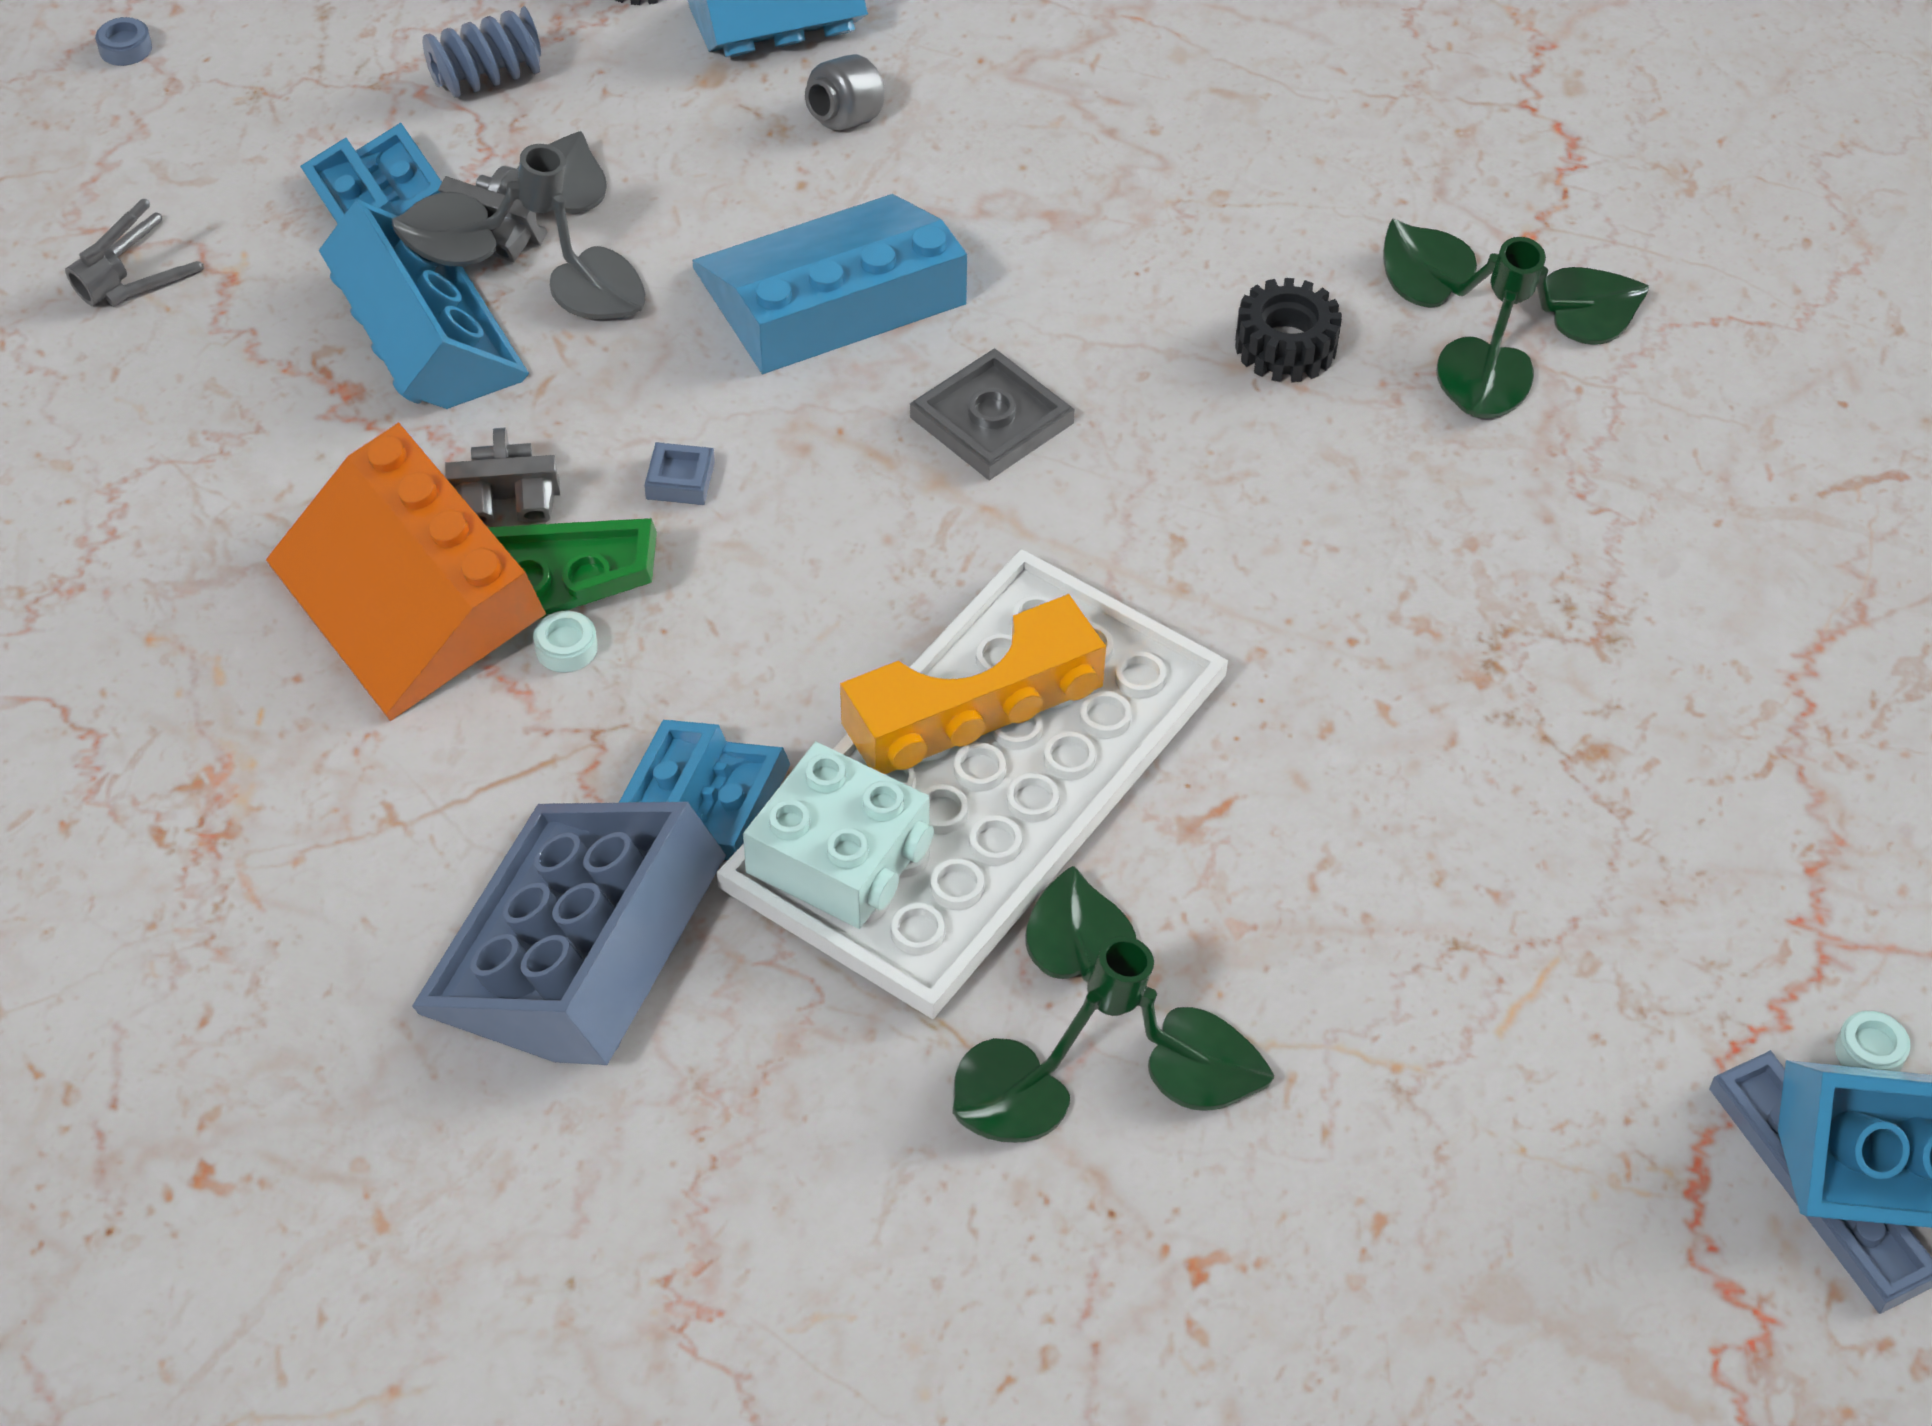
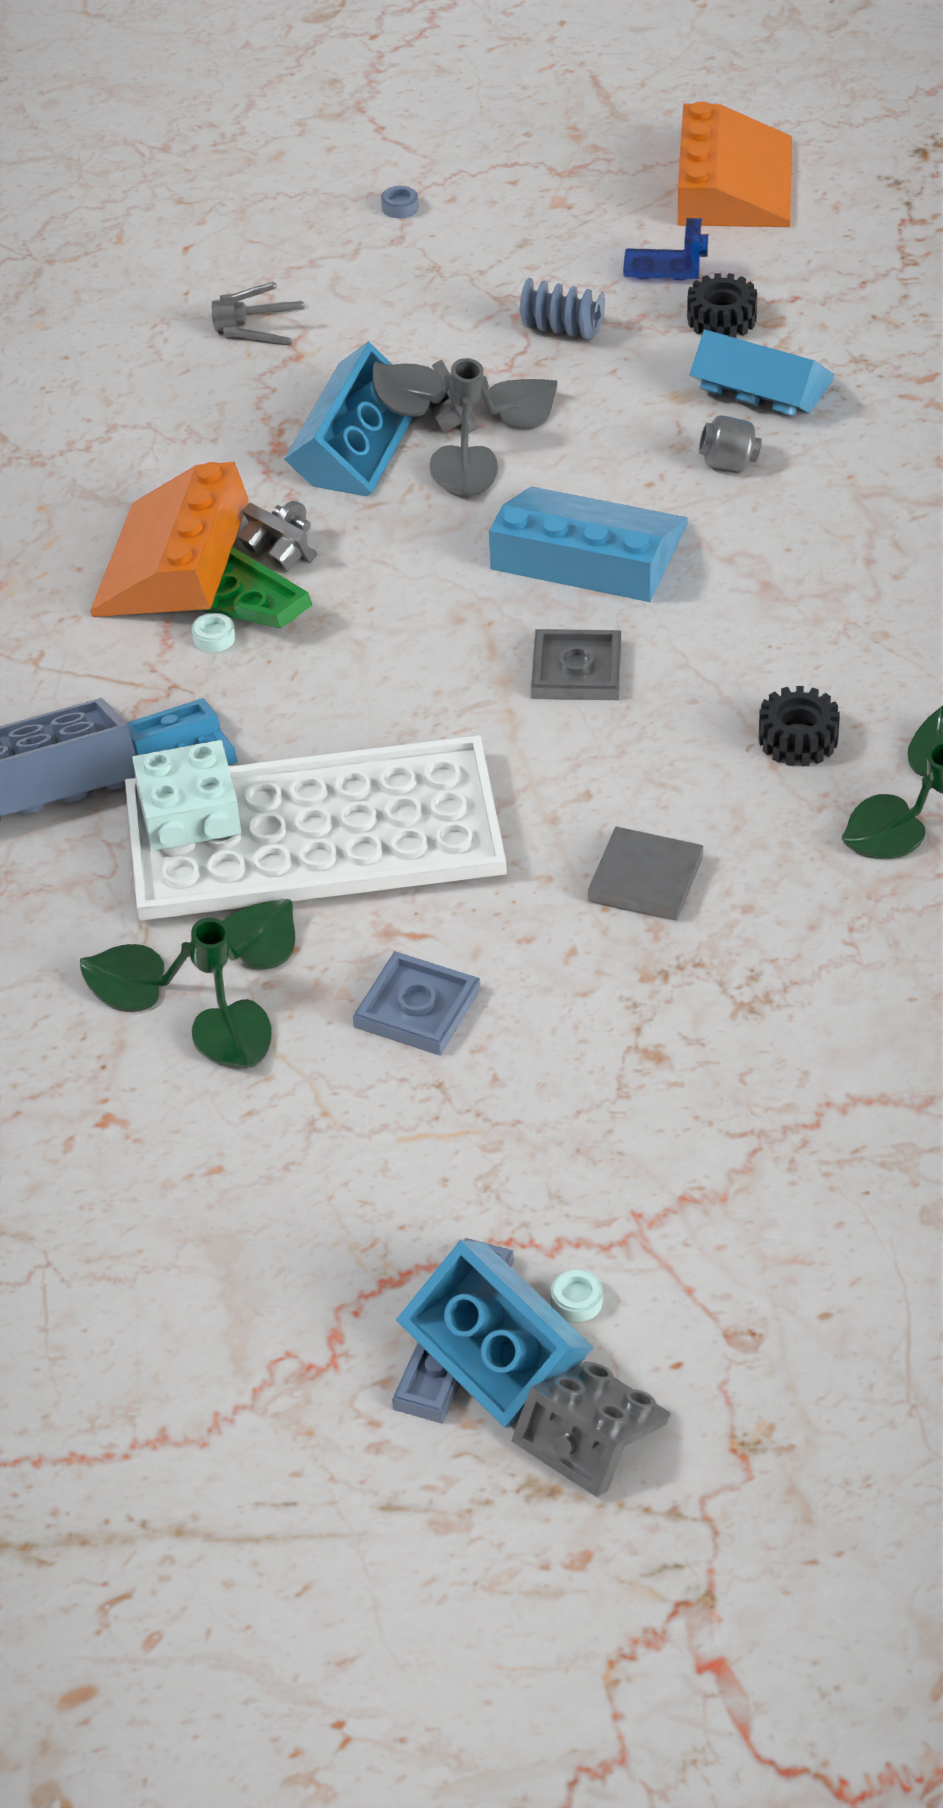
camera: 50 degrees right, 5 degrees down
dark azure slope [300,123,442,224] -> none
sand blue tile [644,442,715,505] -> none
light orange arch [840,594,1106,774] -> none
none -> sand blue tile [353,951,481,1056]
none -> flat silver tile [588,826,703,921]

